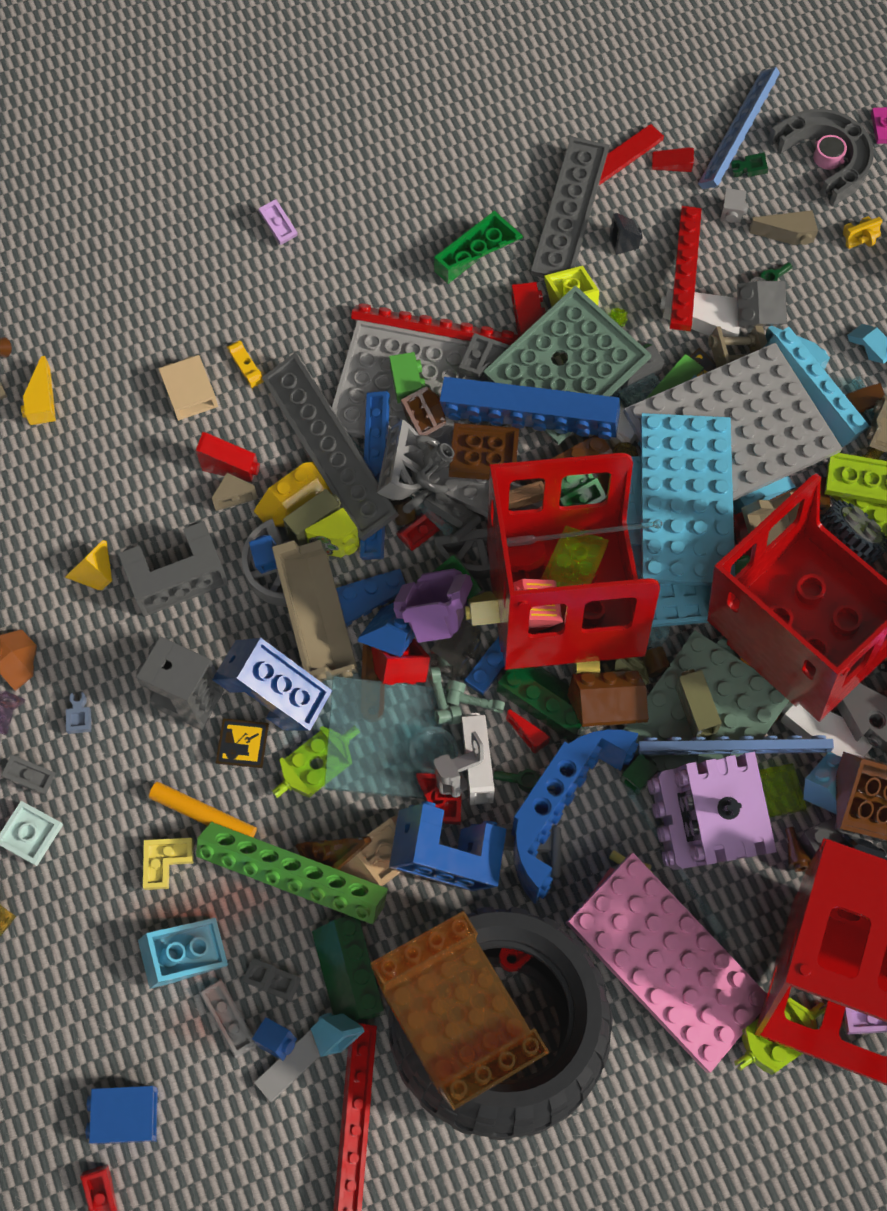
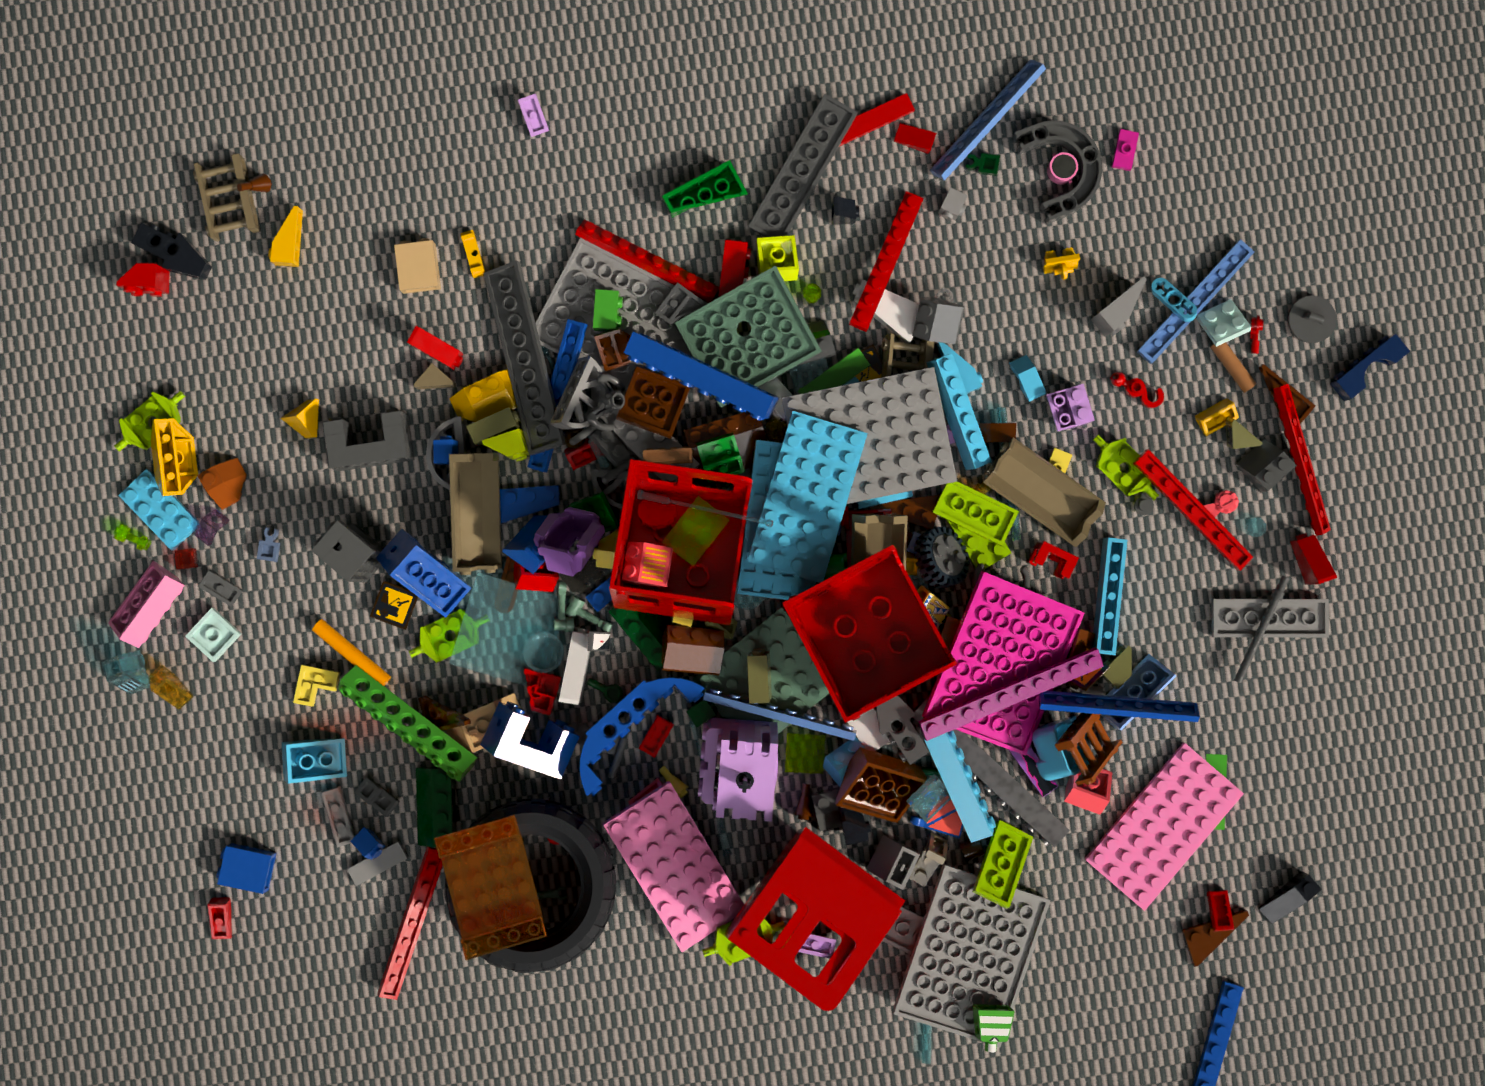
camera: 10 degrees right, 20 degrees up
medium azure slope [311,1013,365,1057] -> none
light grey piece [434,732,484,797] -> none
red slope [506,709,550,754] -> none
dark brown brick [641,646,671,678] -> none
dark tan slope [749,210,818,245] -> none
dark green plate [757,262,792,281] -> none
none -> slope [587,631,611,651]
none -> red plate [638,715,674,758]

